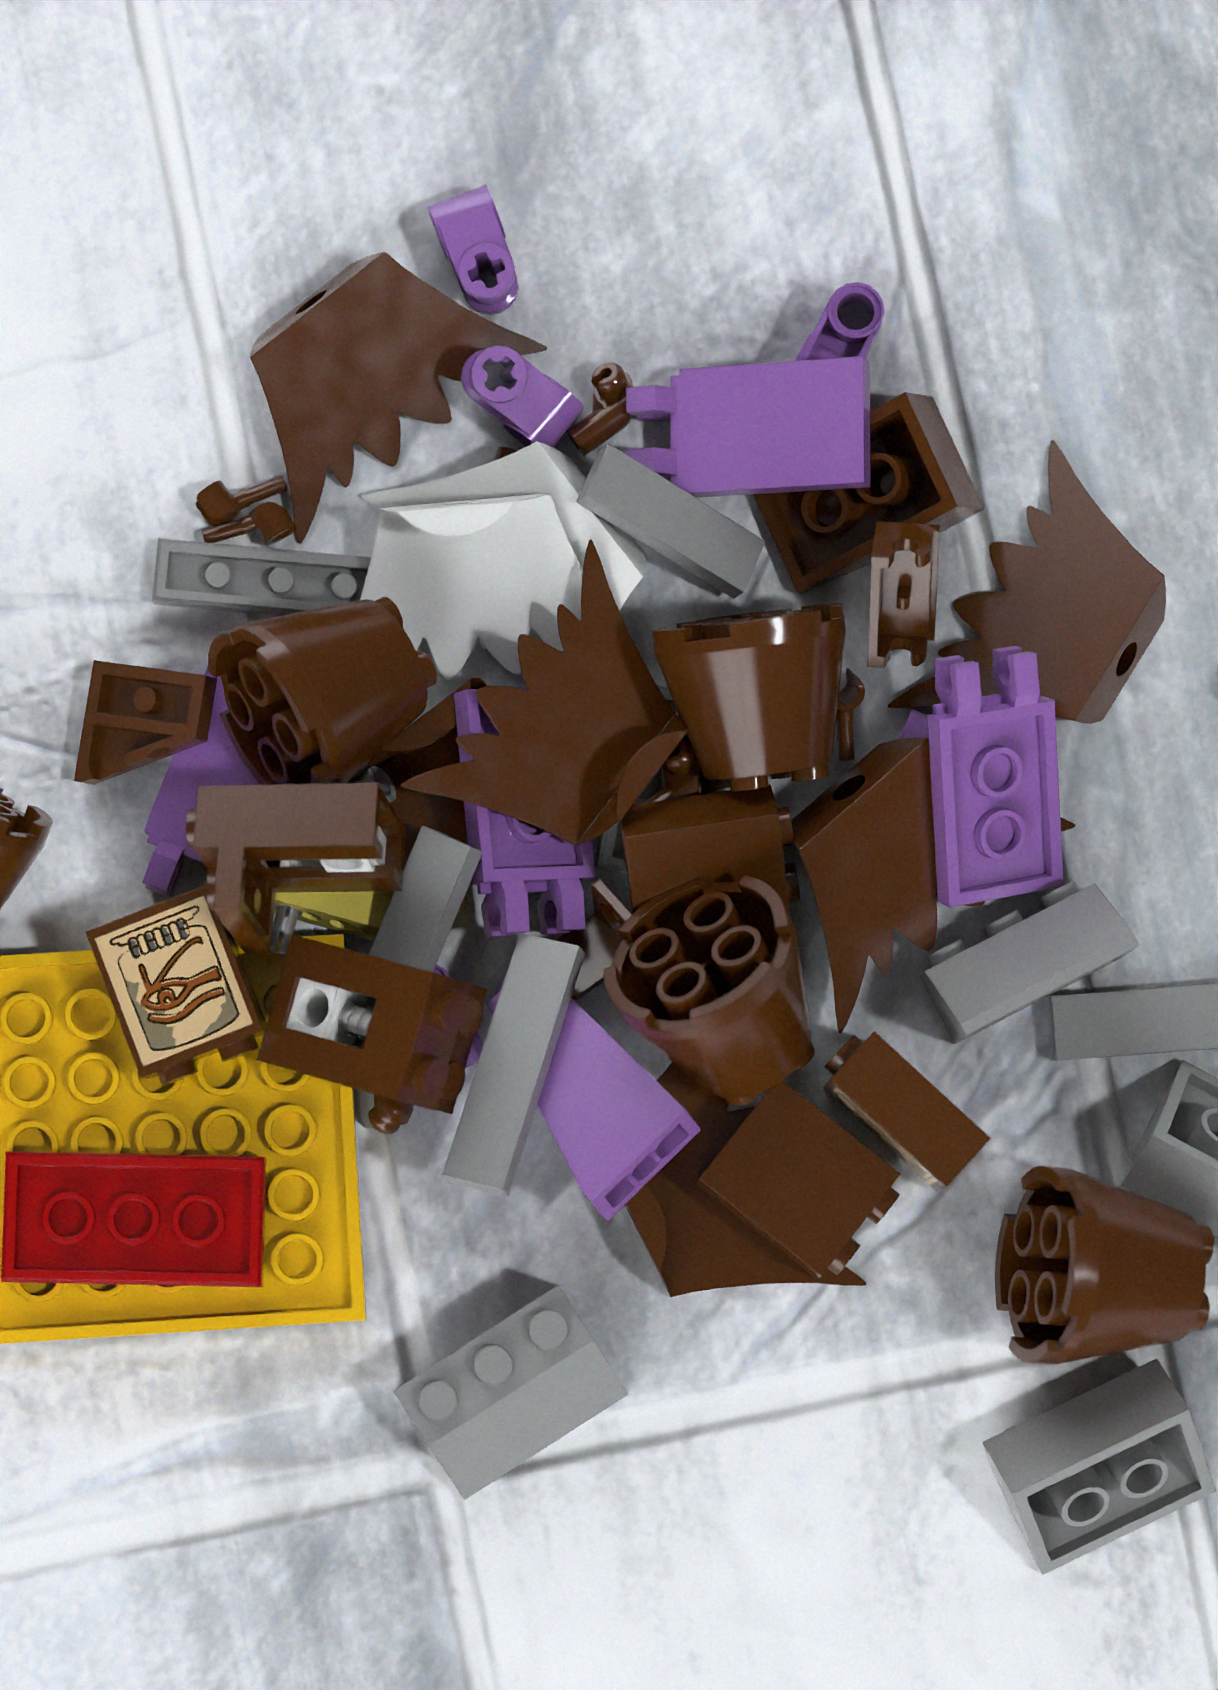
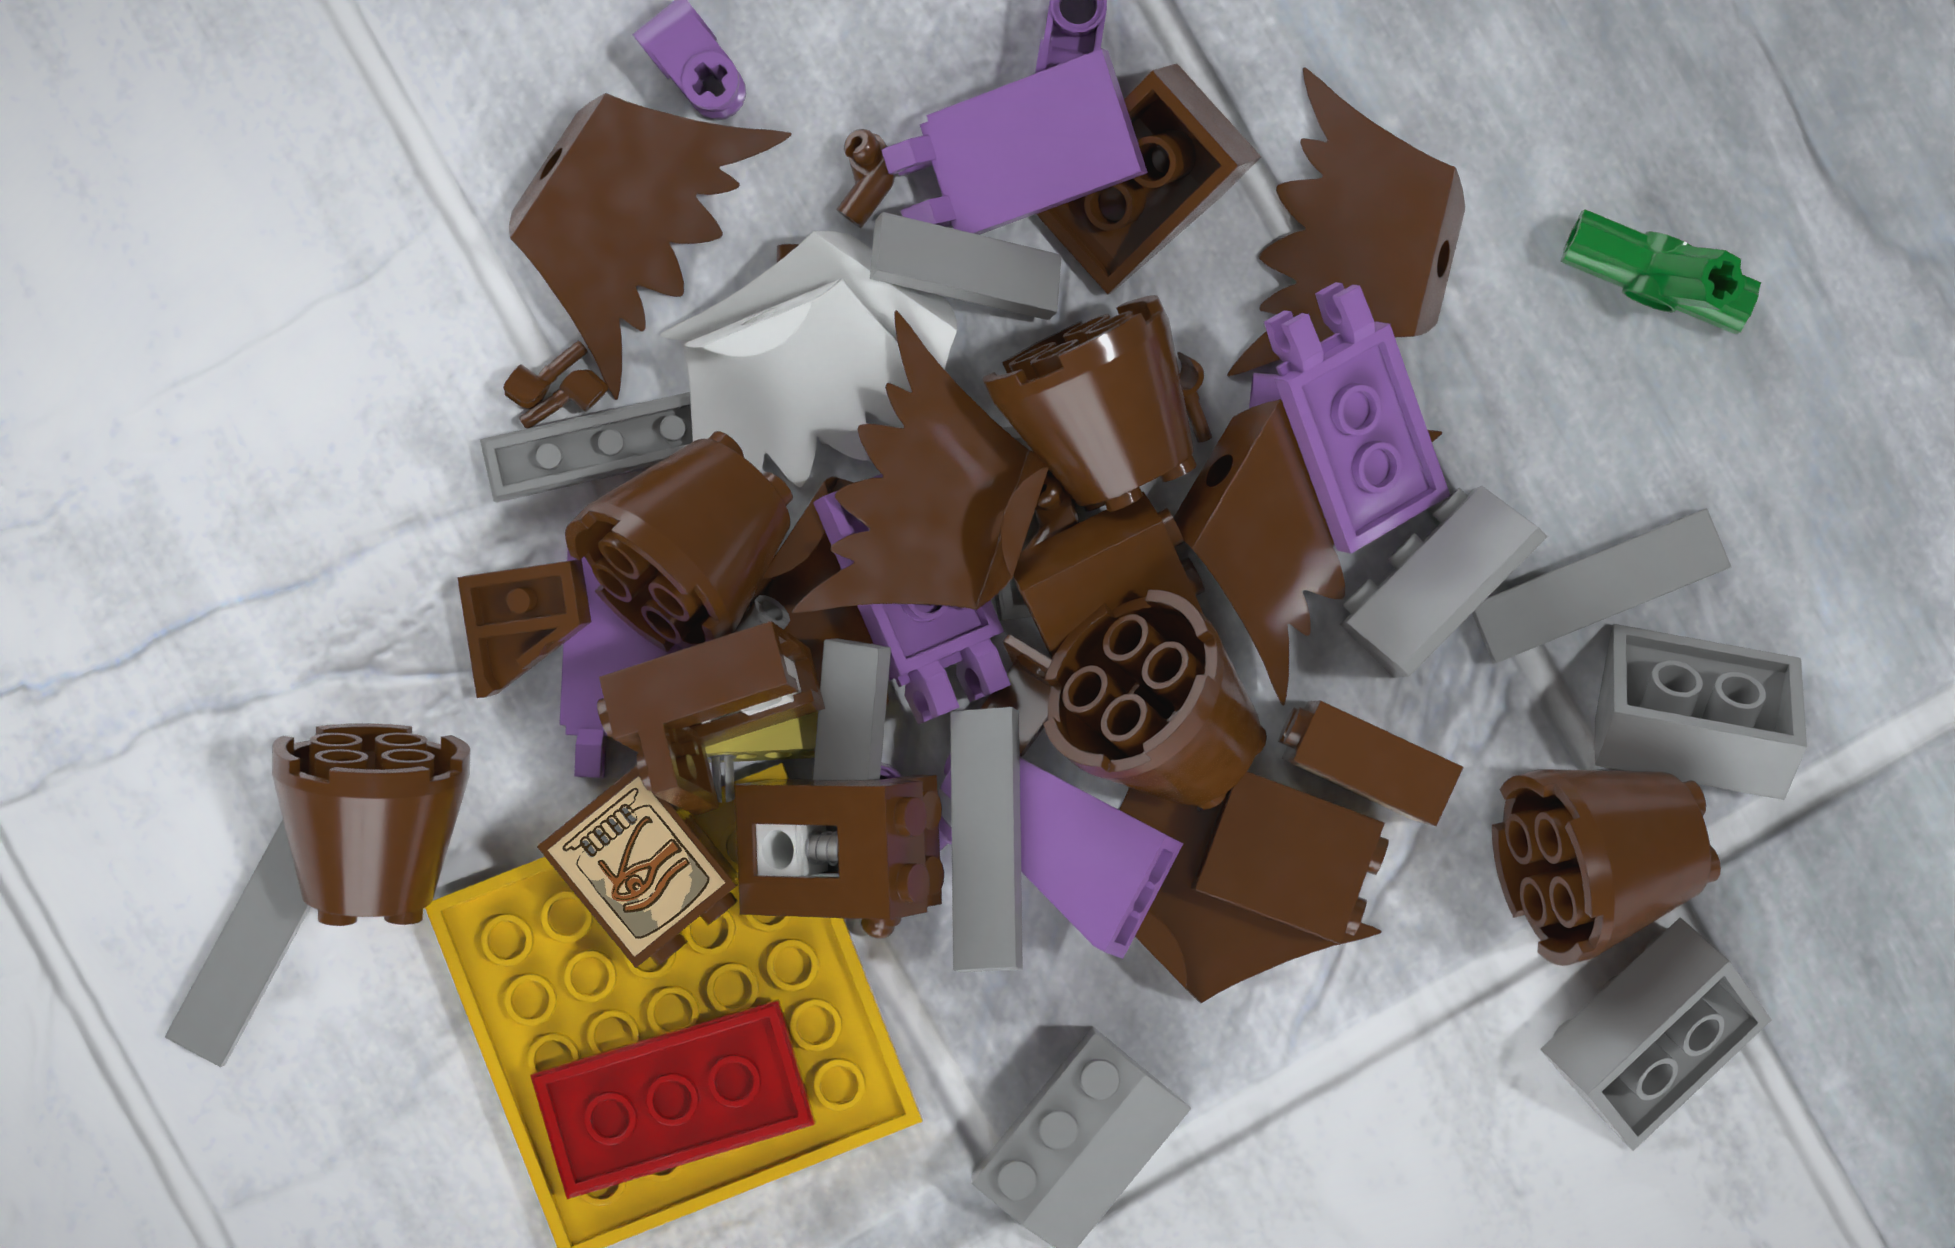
camera: 15 degrees left, 5 degrees up
medium lavender piece [461,345,584,447] -> none
reddish brown hinge [867,521,940,668] -> none

